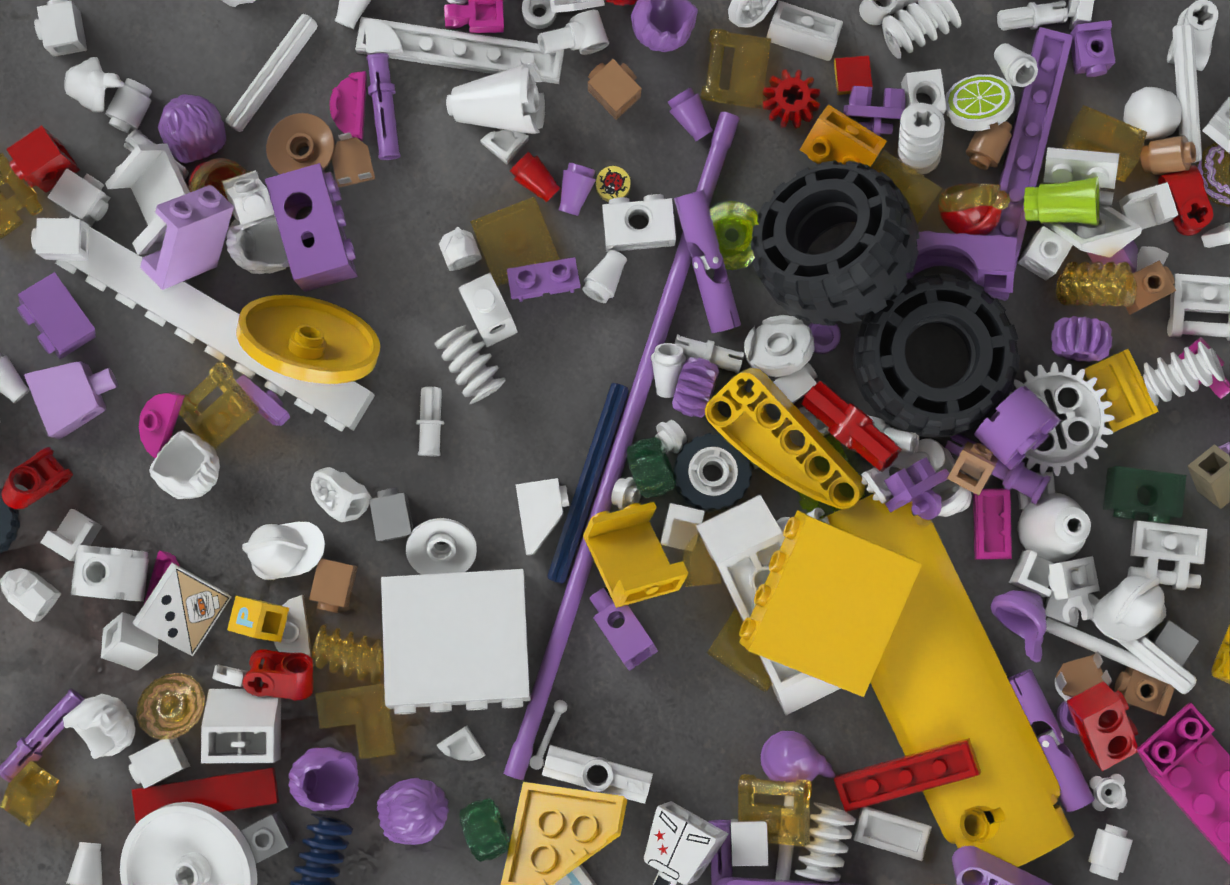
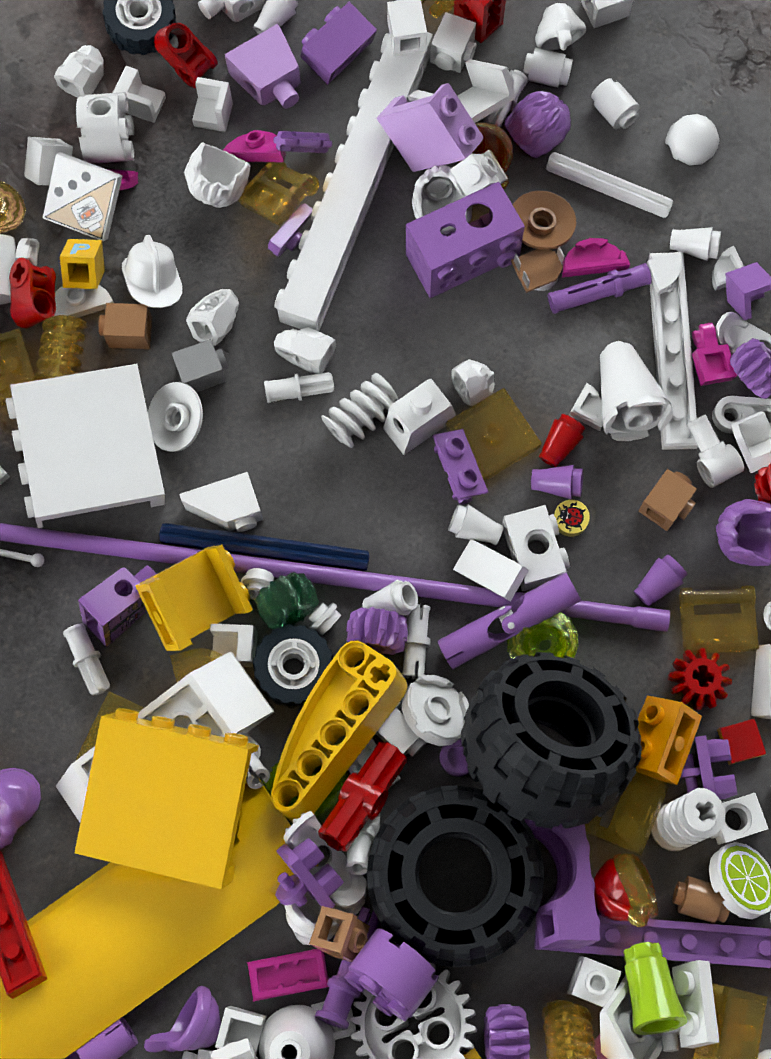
camera: 85 degrees right, 10 degrees down
yellow dish [236,295,380,384] -> none
none -> white axle [63,623,110,695]
none -> white panel [192,77,233,132]
none -> medium lavender axle [273,131,332,153]
none -> white rock [274,327,336,374]
none -> white tile [453,539,529,602]
none -> white brick [591,78,639,129]

